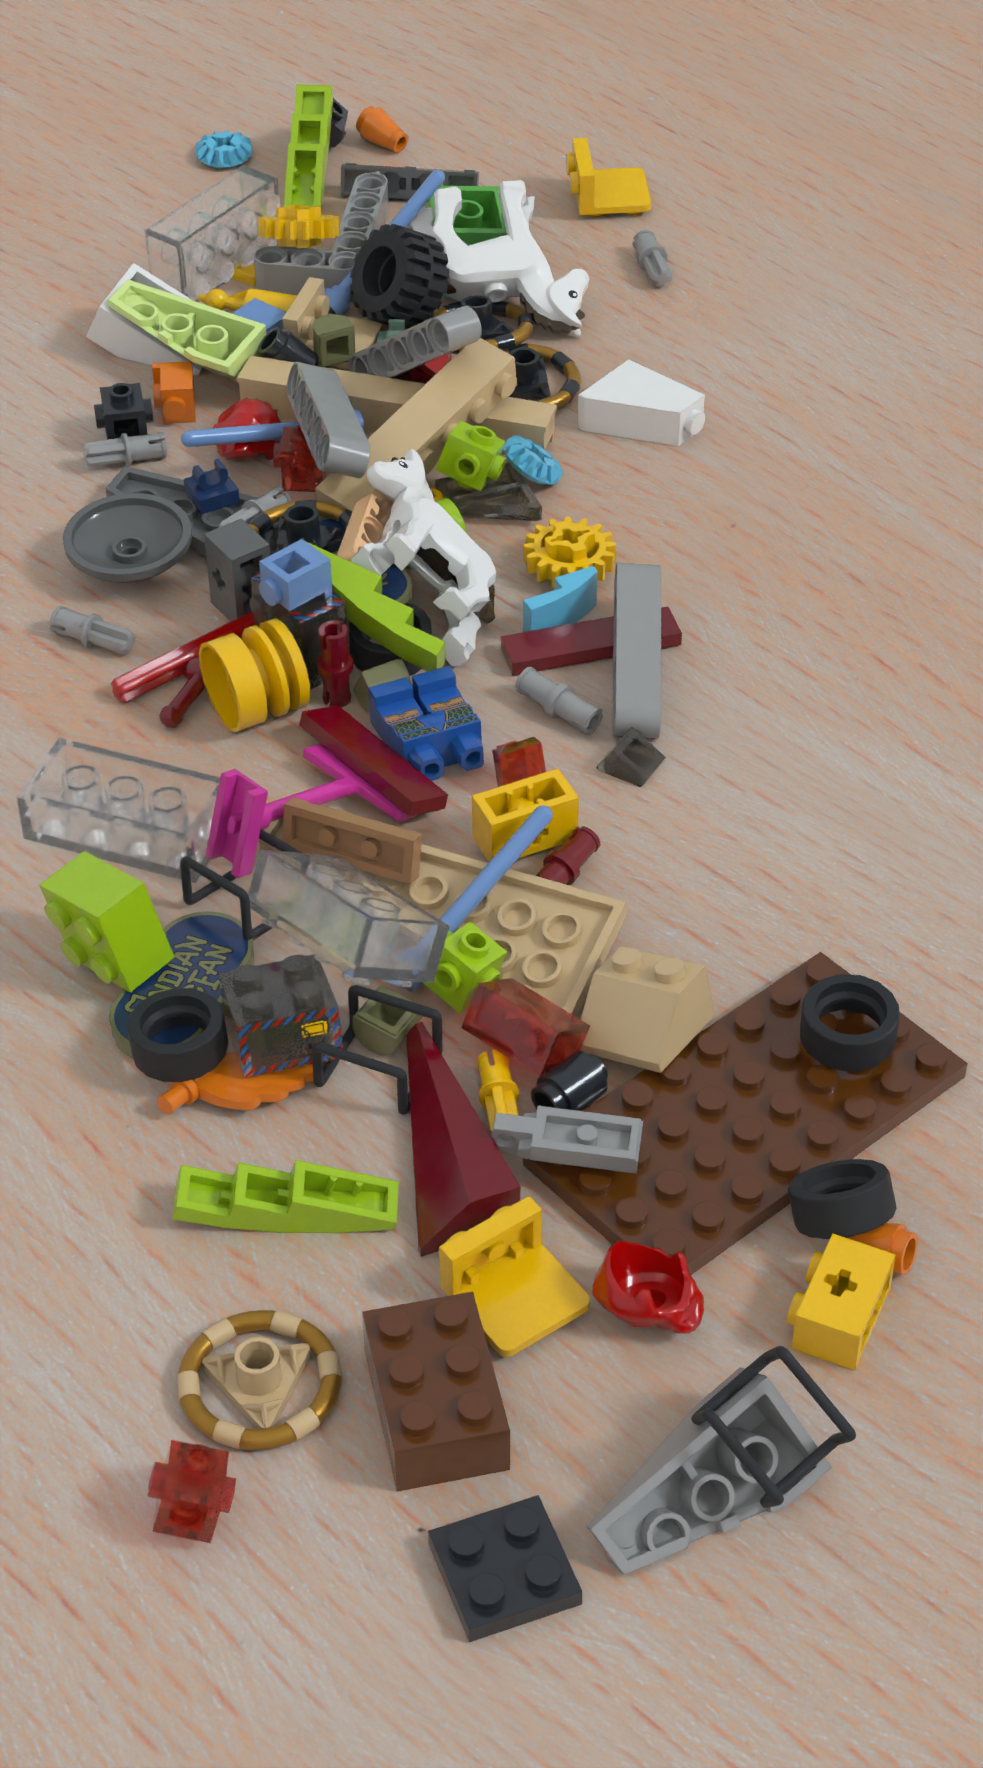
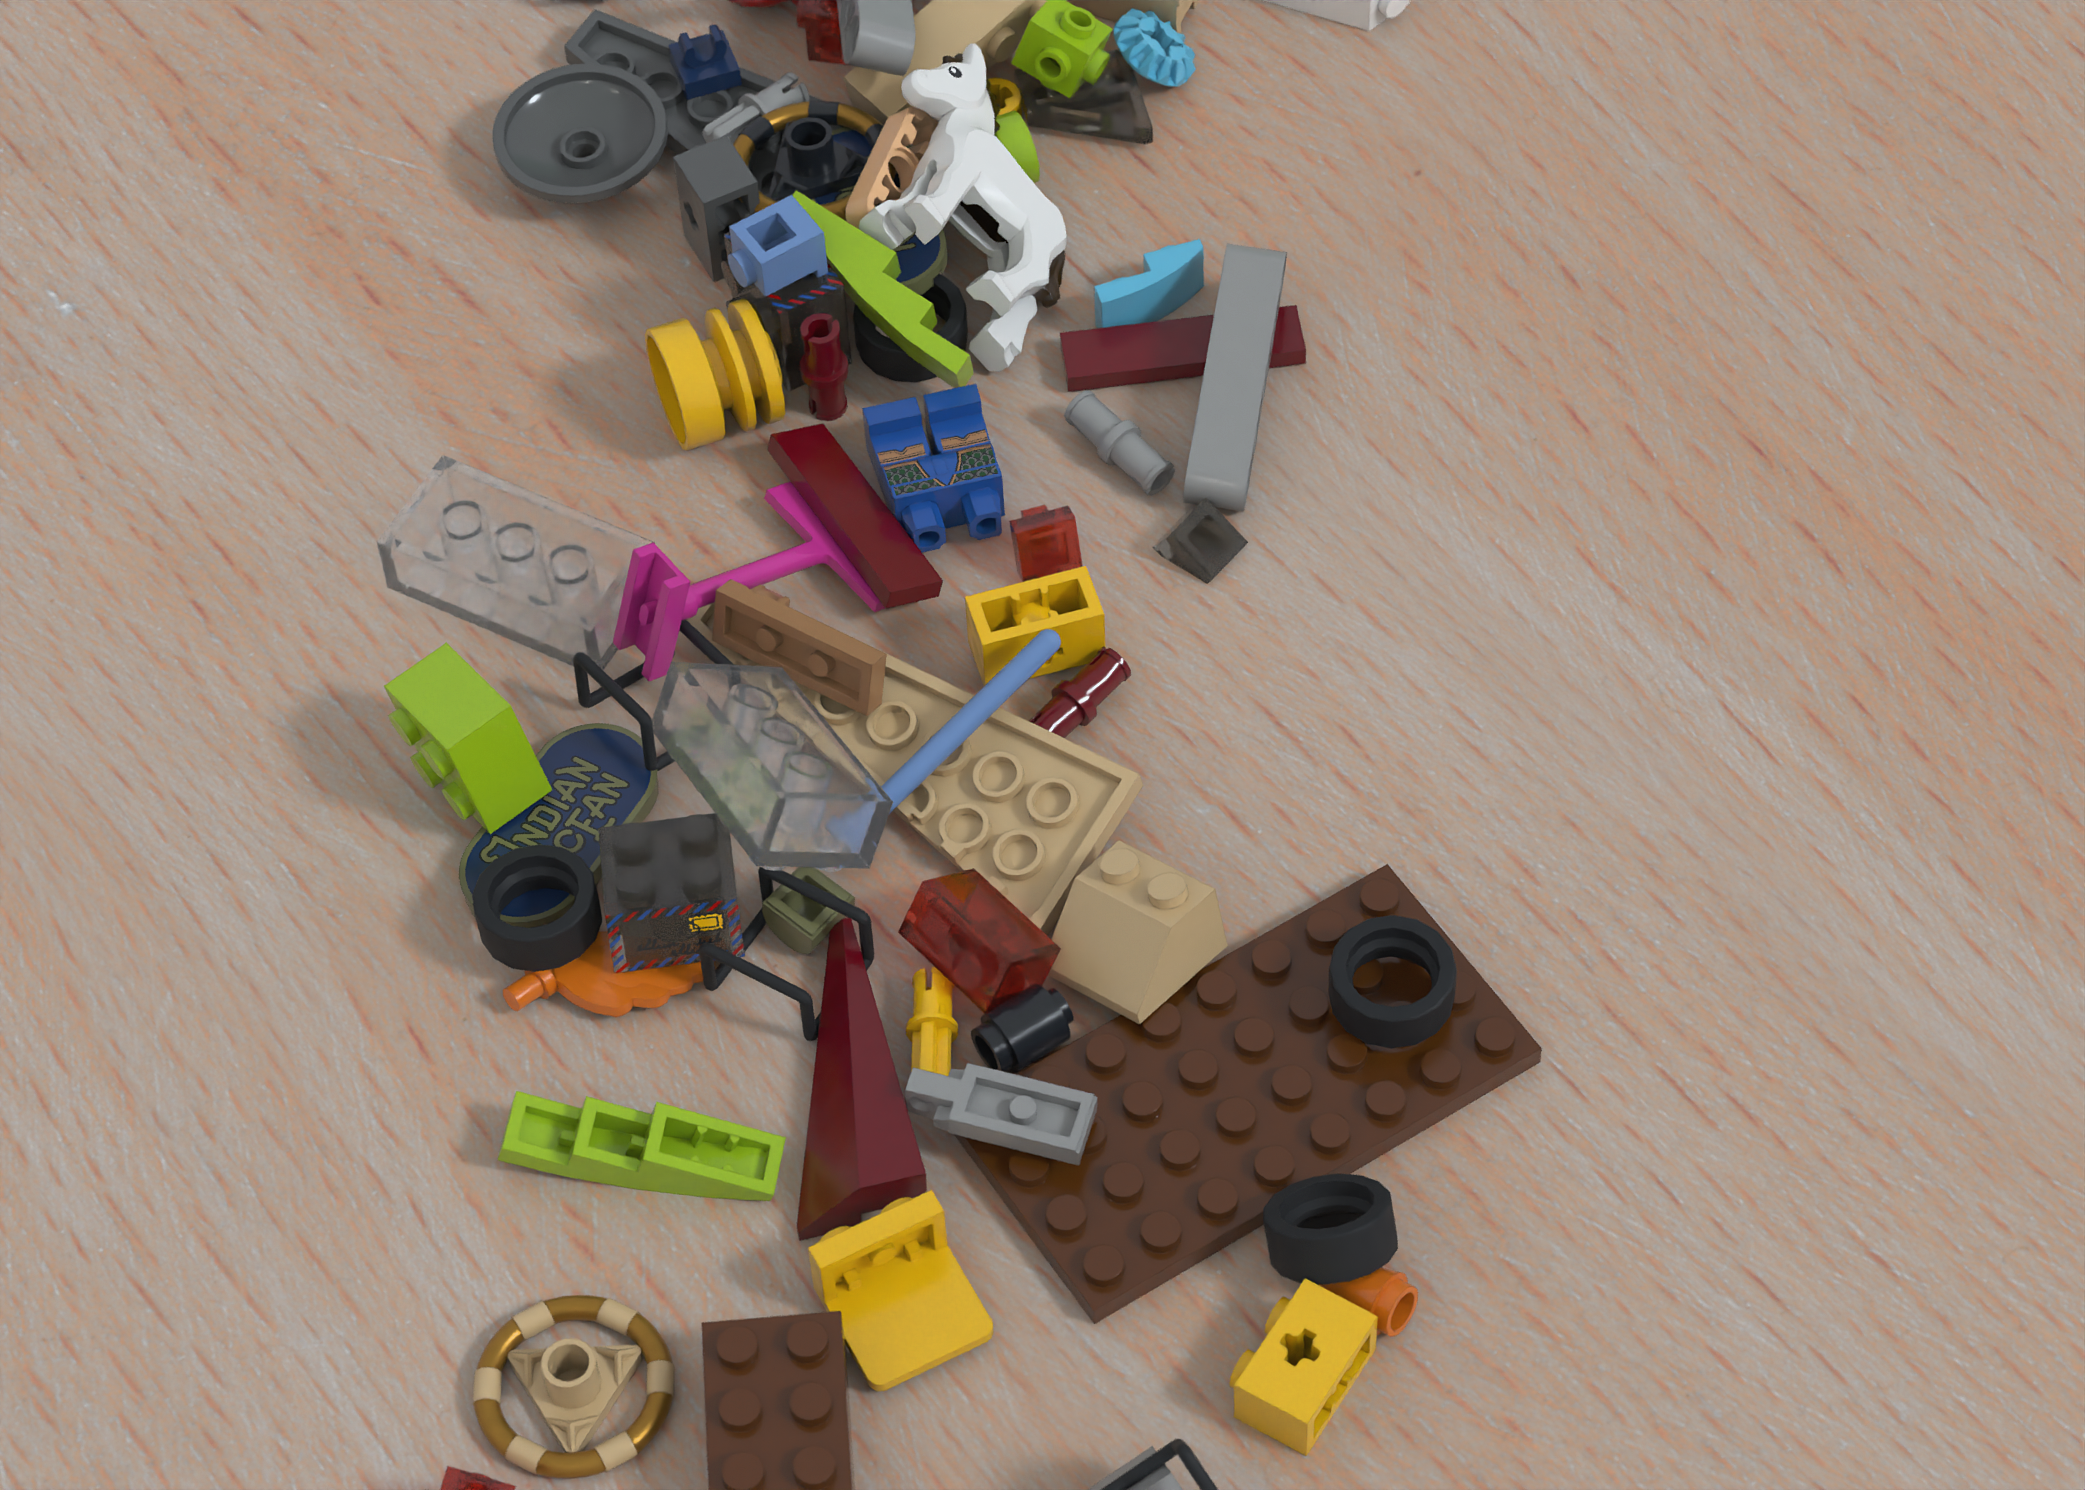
camera: 10 degrees right, 10 degrees up
light grey axle [50,606,135,655] -> none
red axle [111,603,301,703] -> none
dark red piece [159,655,205,728] -> none
olive brick [353,659,412,713] -> none
lime brick [423,921,507,1014] -> none
yellow gear [523,516,616,588] -> none
red hair [592,1241,704,1334] -> none

